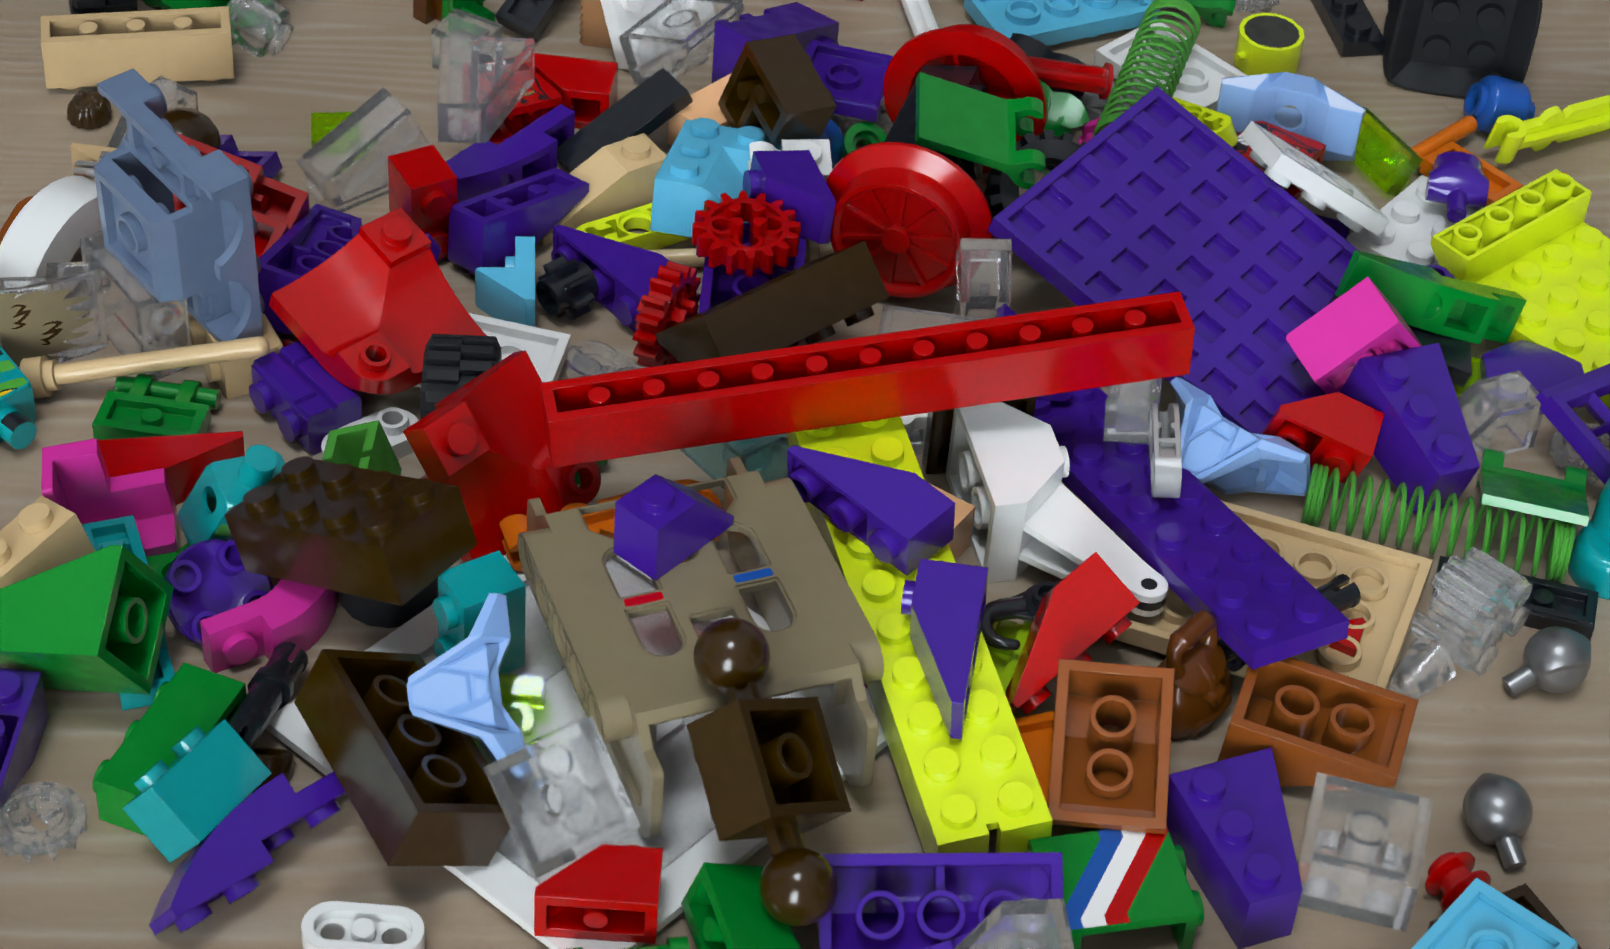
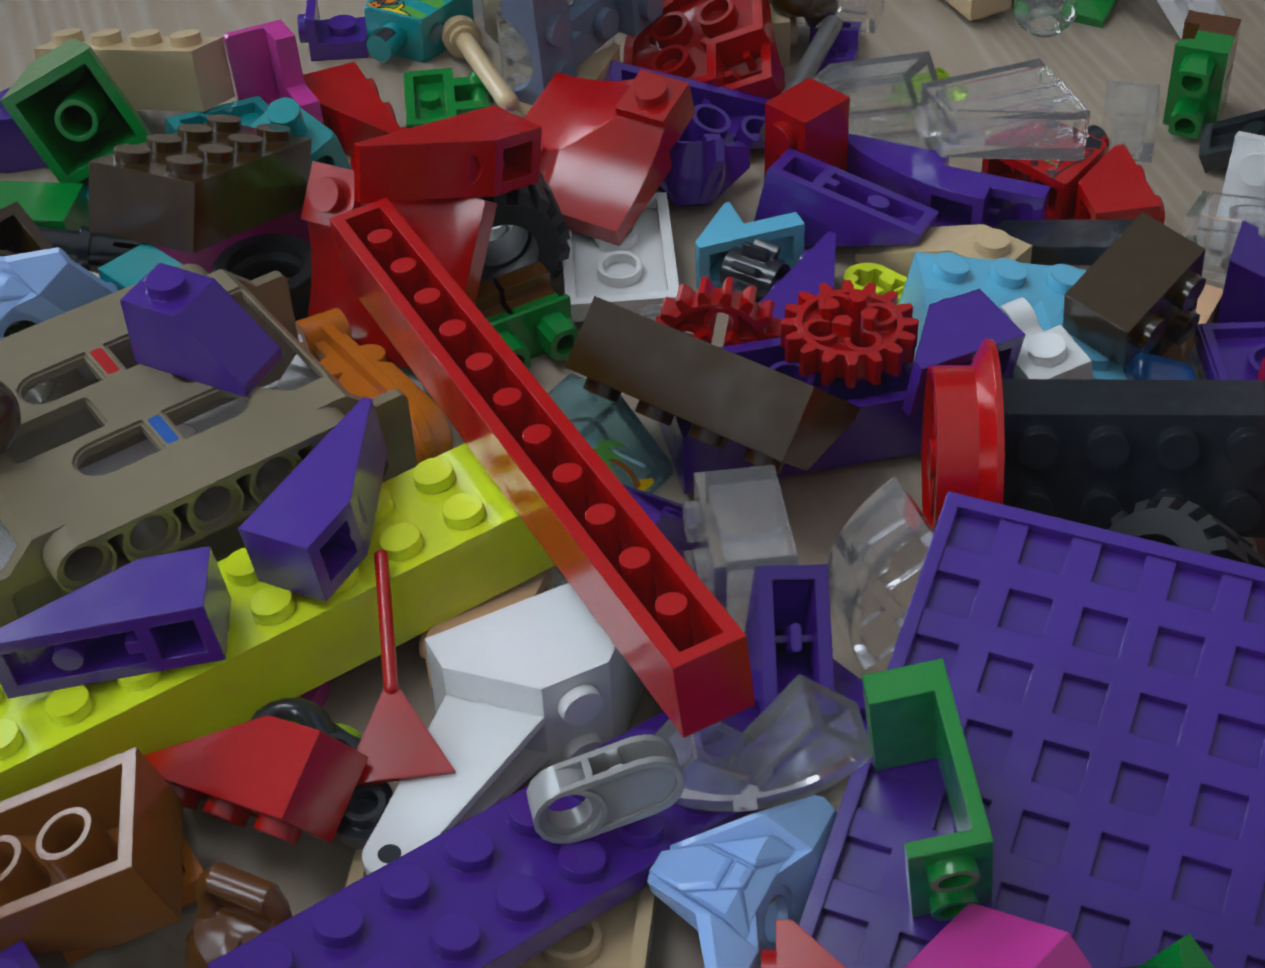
camera: 80 degrees right, 0 degrees up
green flag [915,72,1046,189] -> none
none -> red slope [354,105,542,203]
none -> red piece [356,549,456,786]
none -> flat silver bar [760,15,843,142]
none -> green panel [862,658,993,921]

